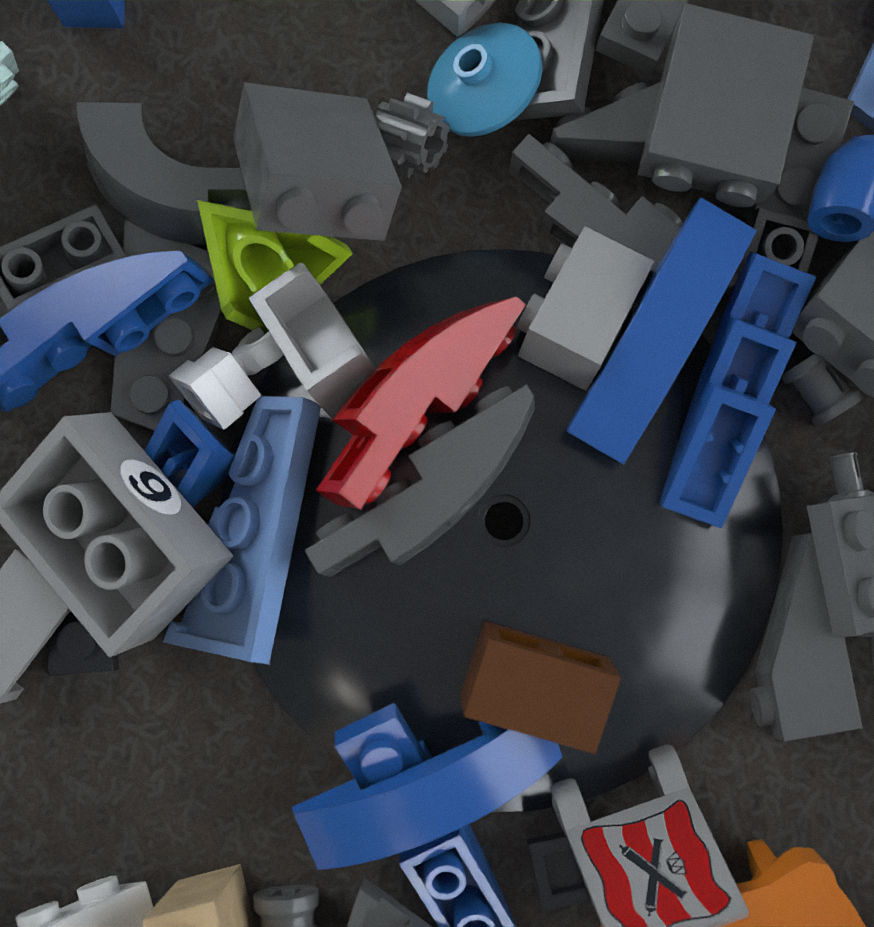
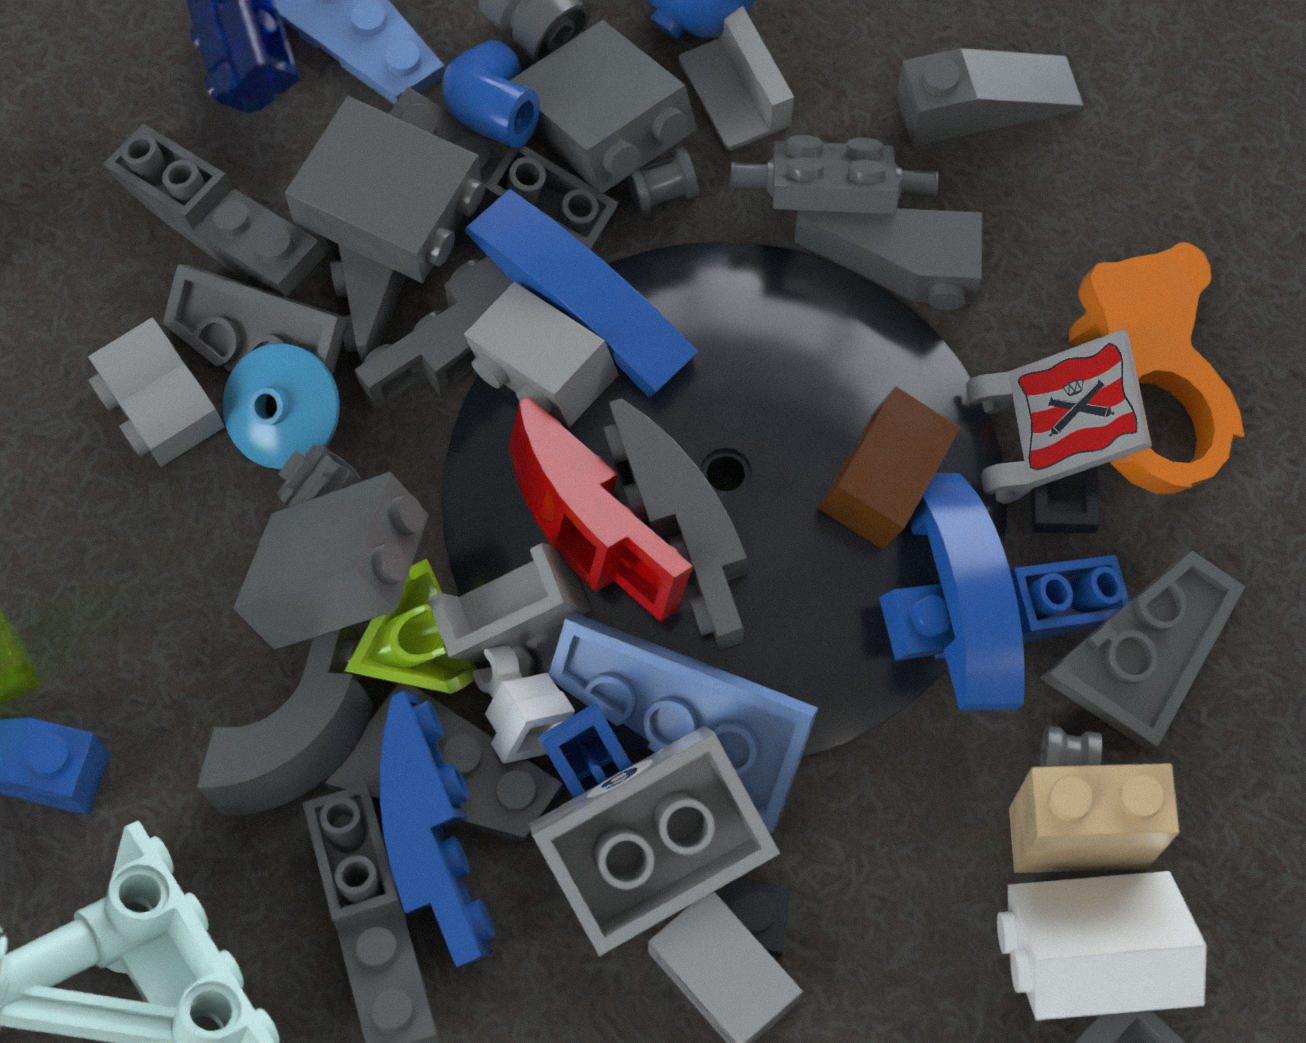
camera: 75 degrees left, 15 degrees down
blue slope [660,251,816,529] -> none

